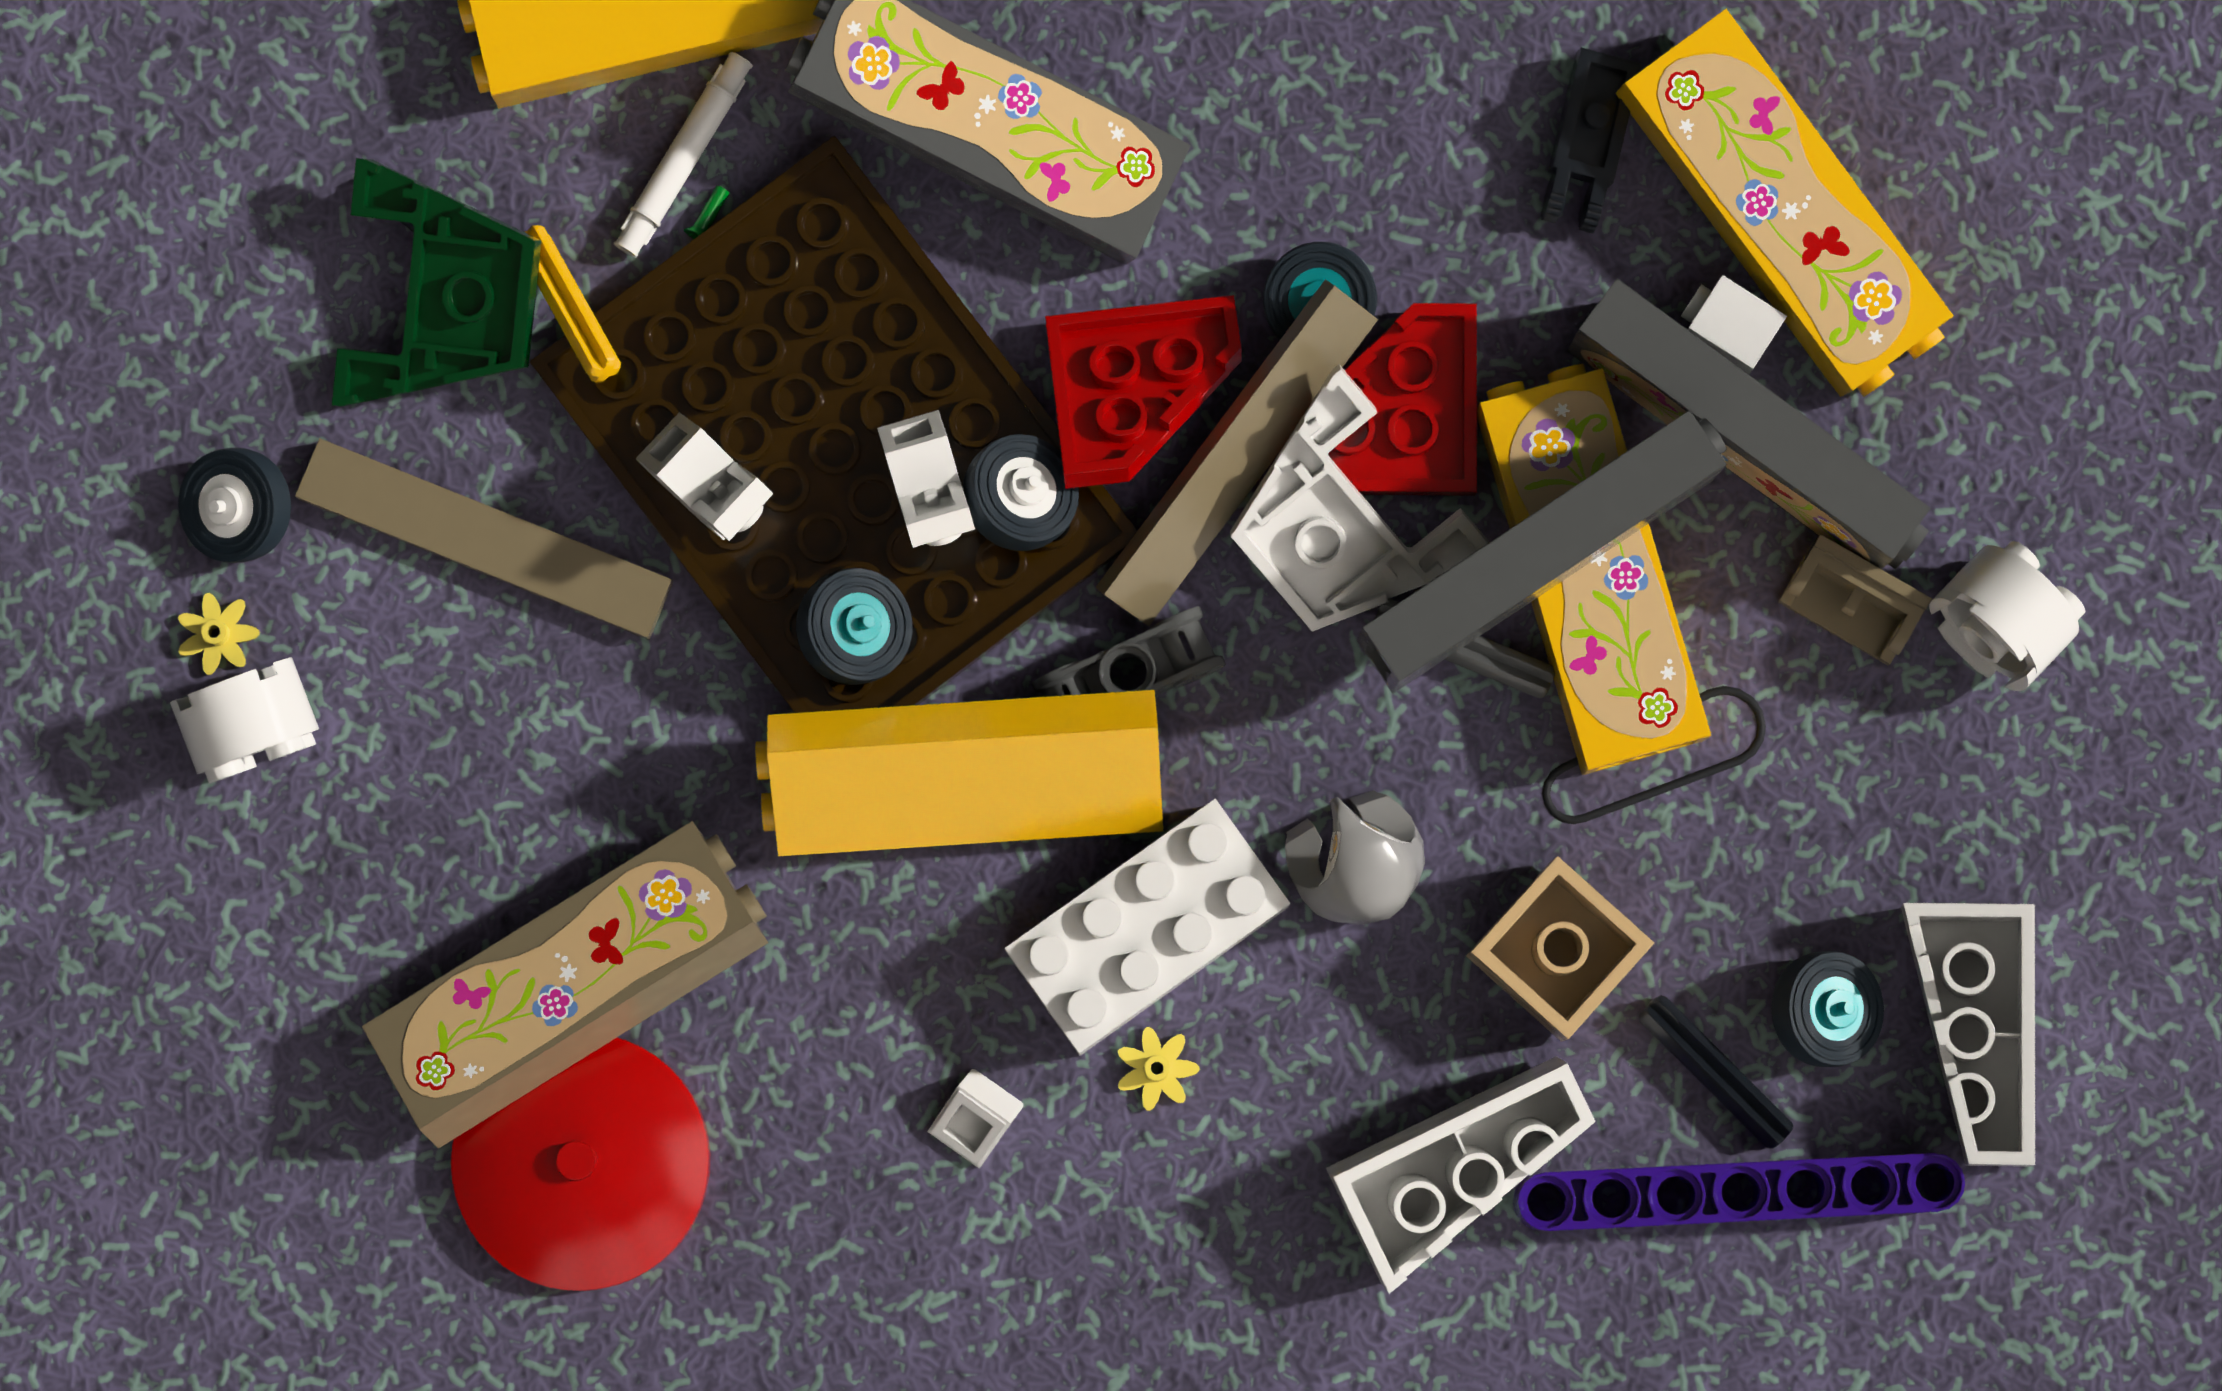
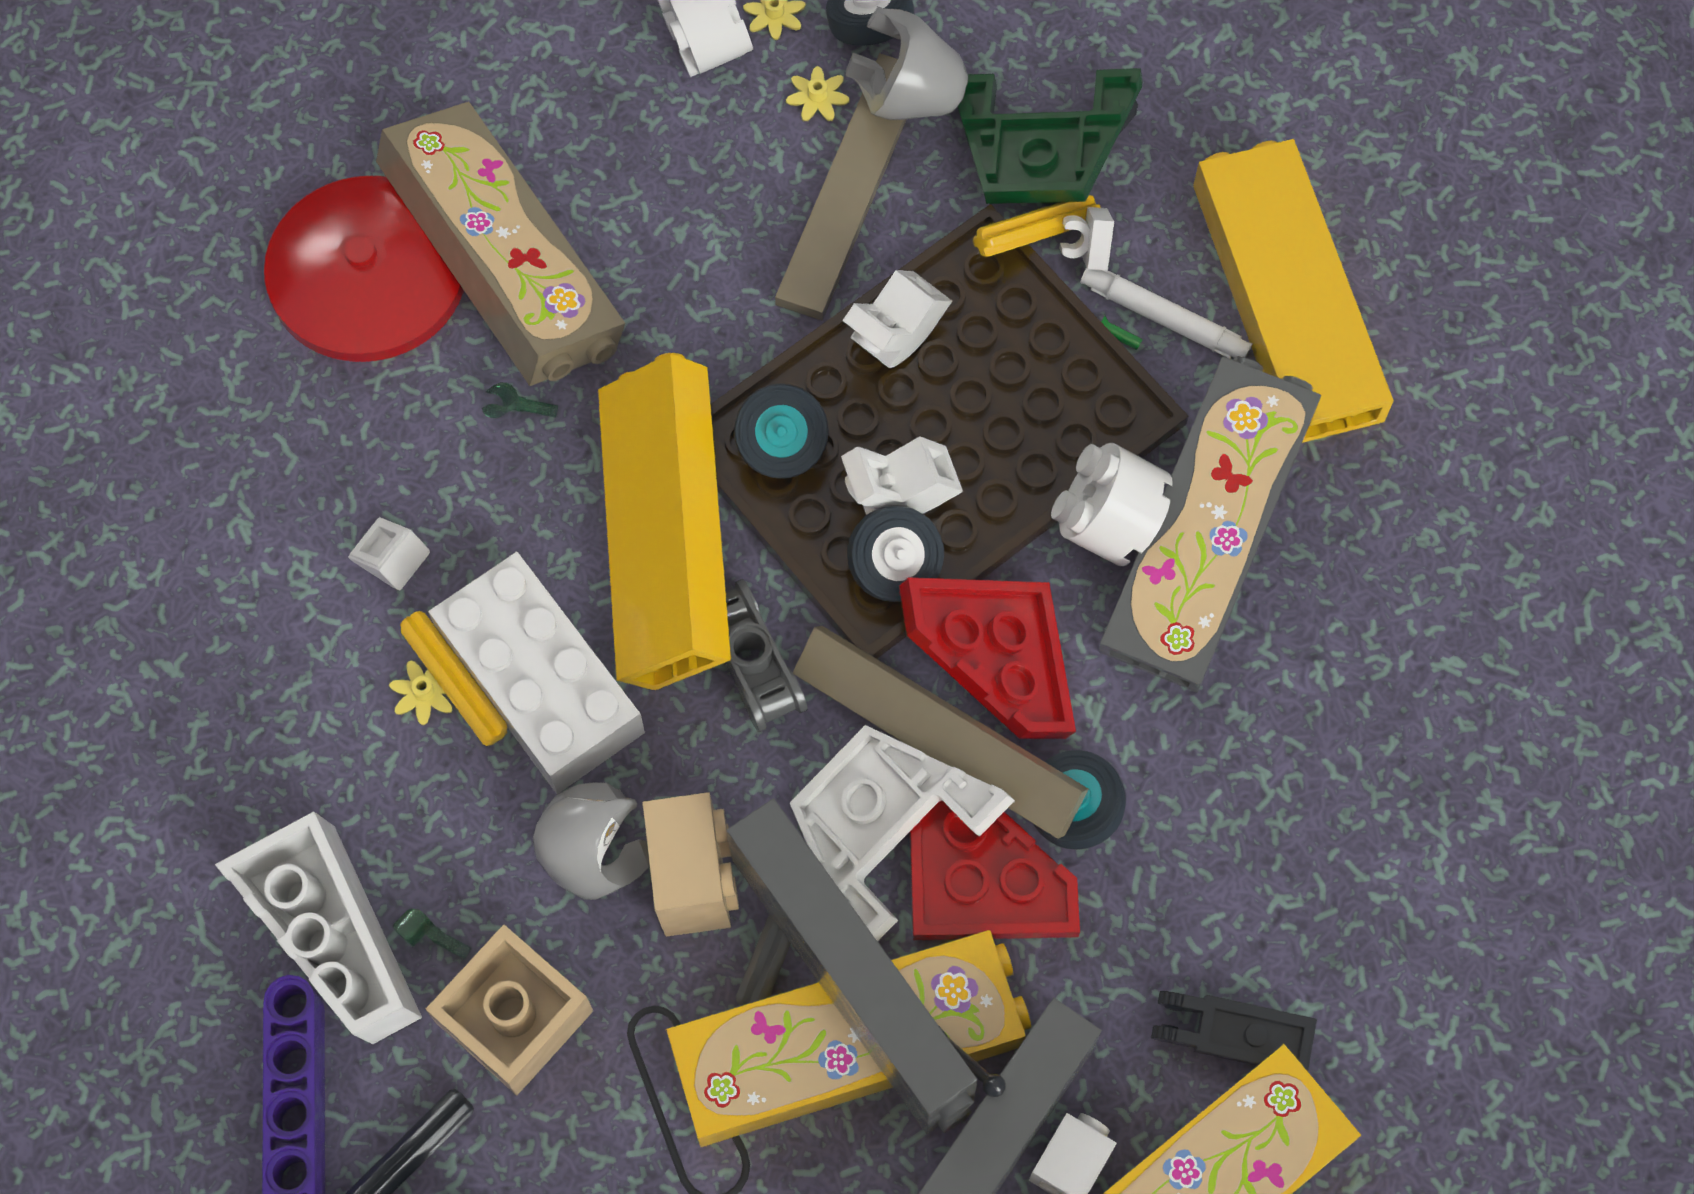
camera: 90 degrees right, 15 degrees down
none -> clear green hand [393,909,472,960]
none -> yellow axle [400,611,508,746]
none -> clear green hand [482,382,558,418]
none -> tan brick [643,792,739,937]
none -> light yellow plant [786,66,850,121]
none -> light grey piece [846,6,968,120]
none -> black hinge [938,1025,1006,1097]
none -> white brick [1051,443,1173,566]
none -> white tile [1059,207,1114,271]

